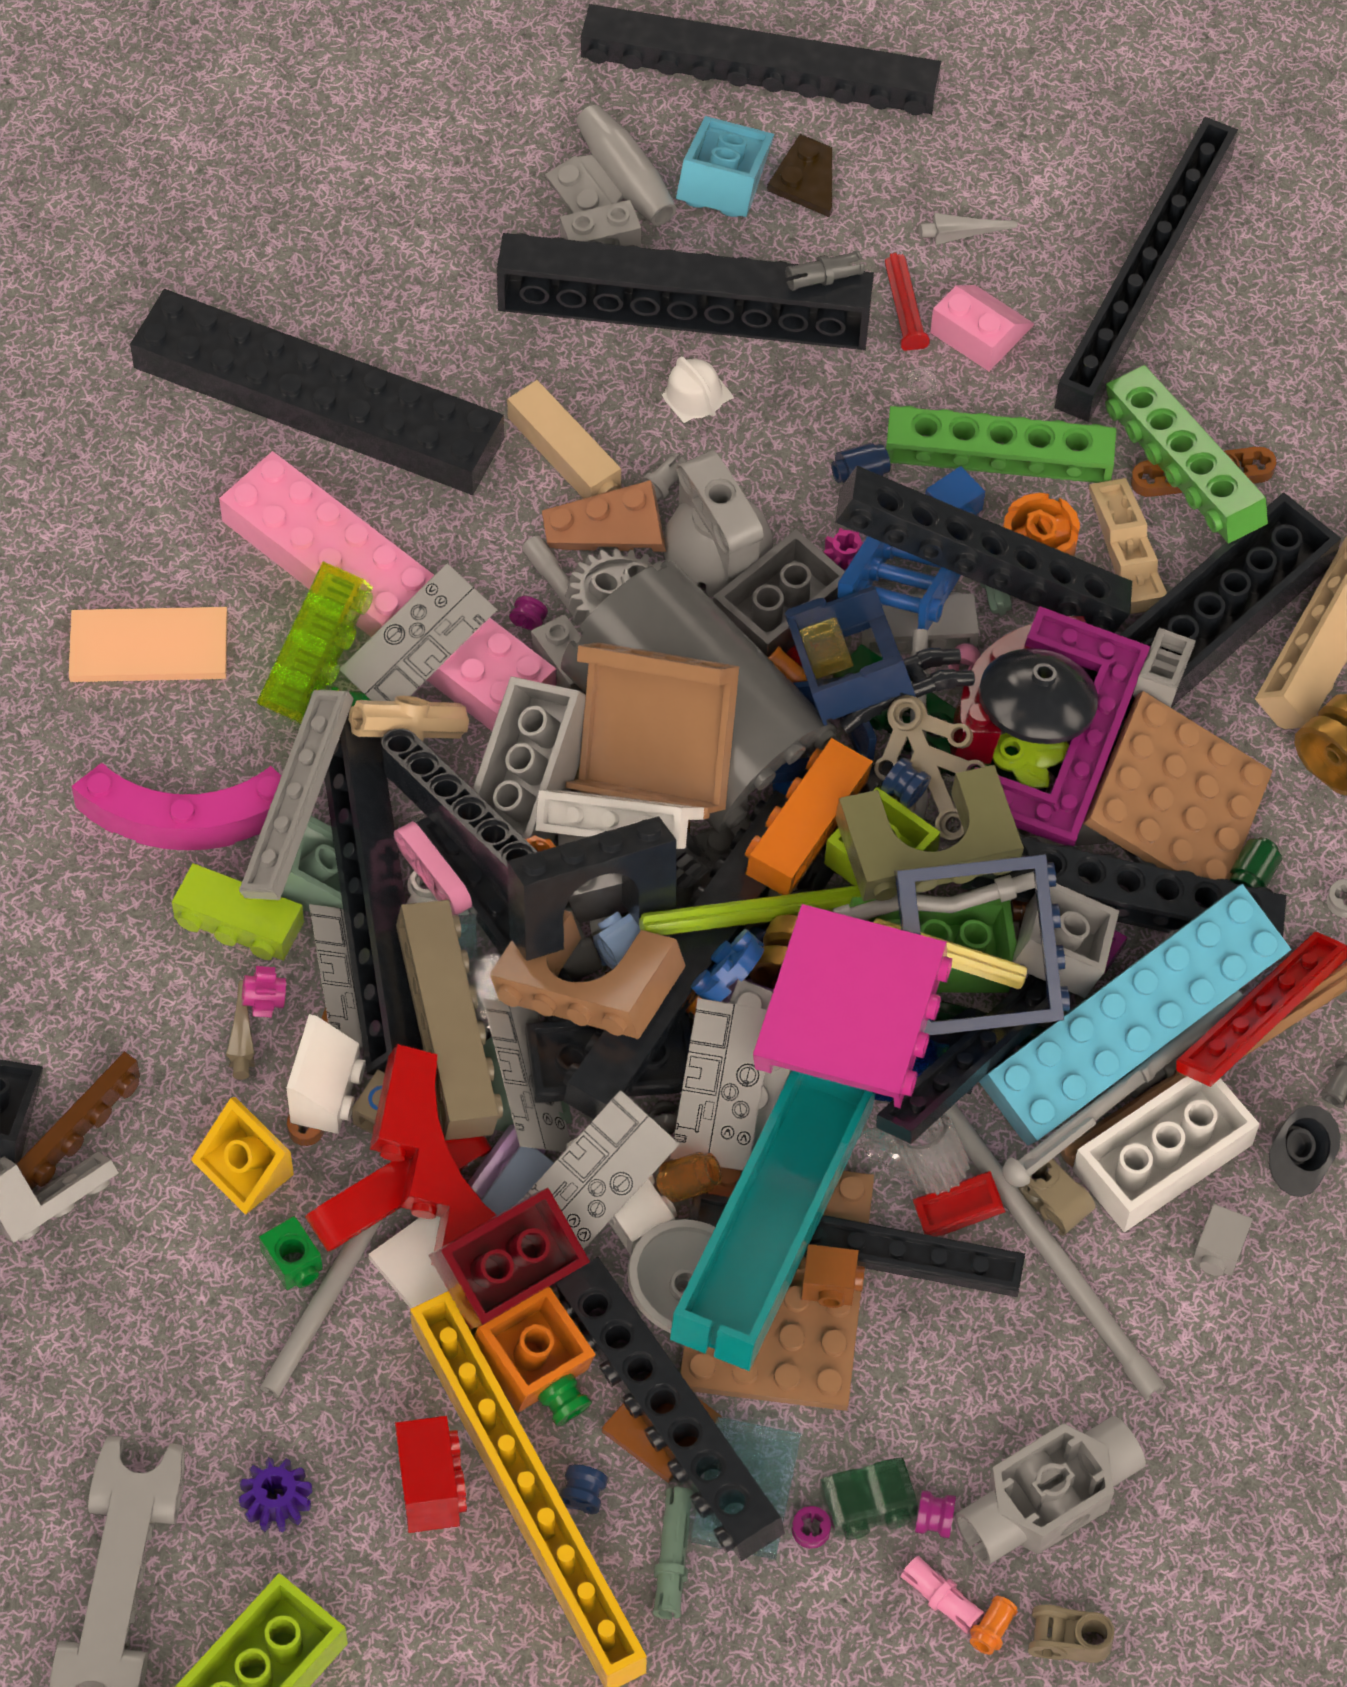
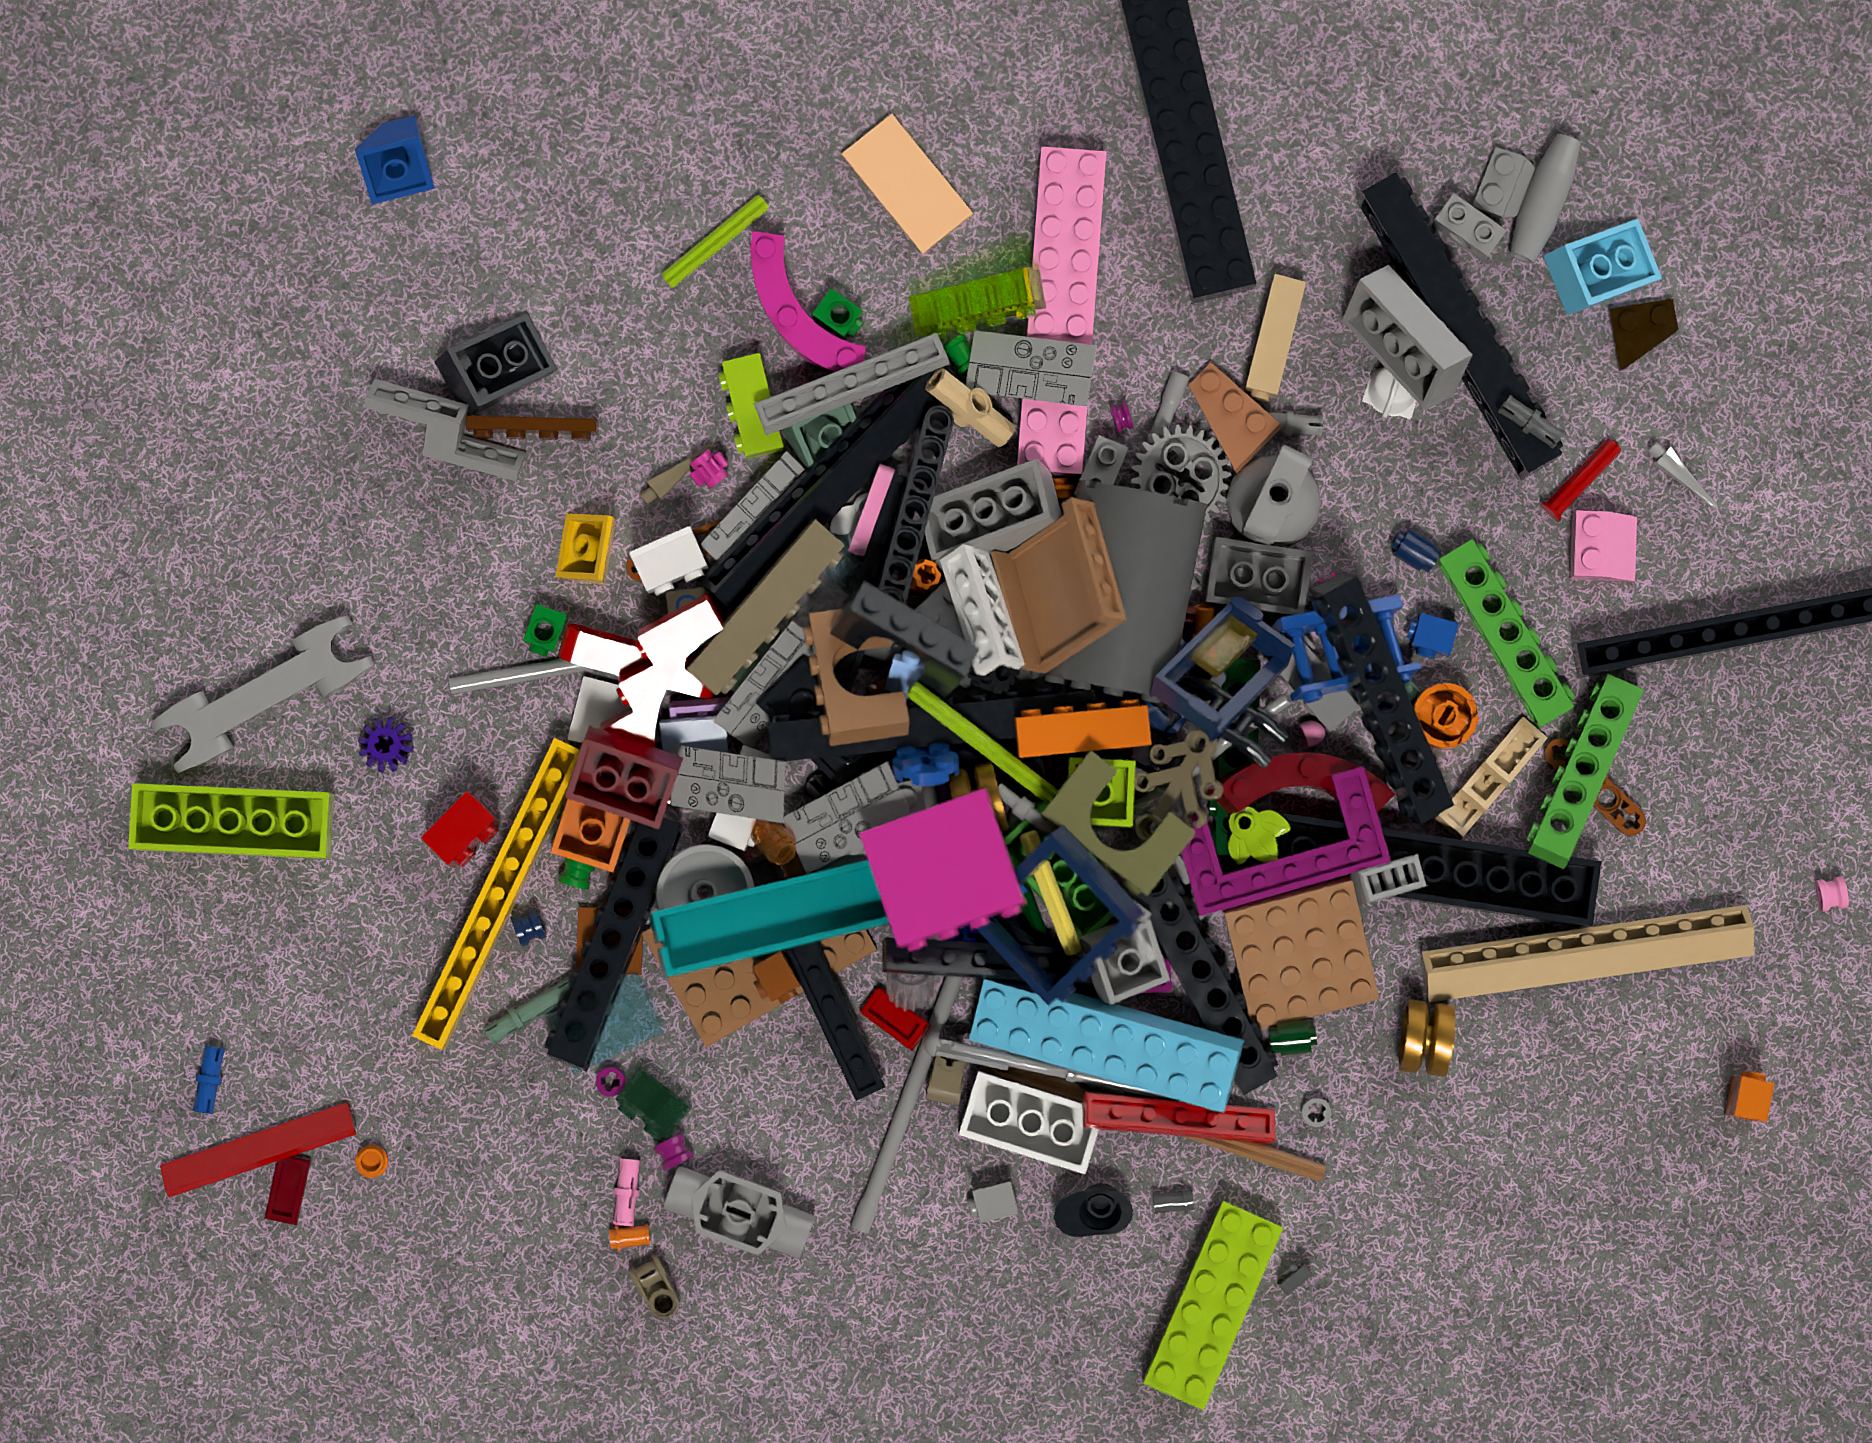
camera: 55 degrees right, 25 degrees up
black brick [581,4,941,115] -> none
dark blue wheel [881,757,931,808] -> none
black dish [979,648,1098,744] -> none
none -> lime axle [662,195,769,288]
none -> green brick [812,288,864,341]
none -> light grey brick [1342,265,1472,410]

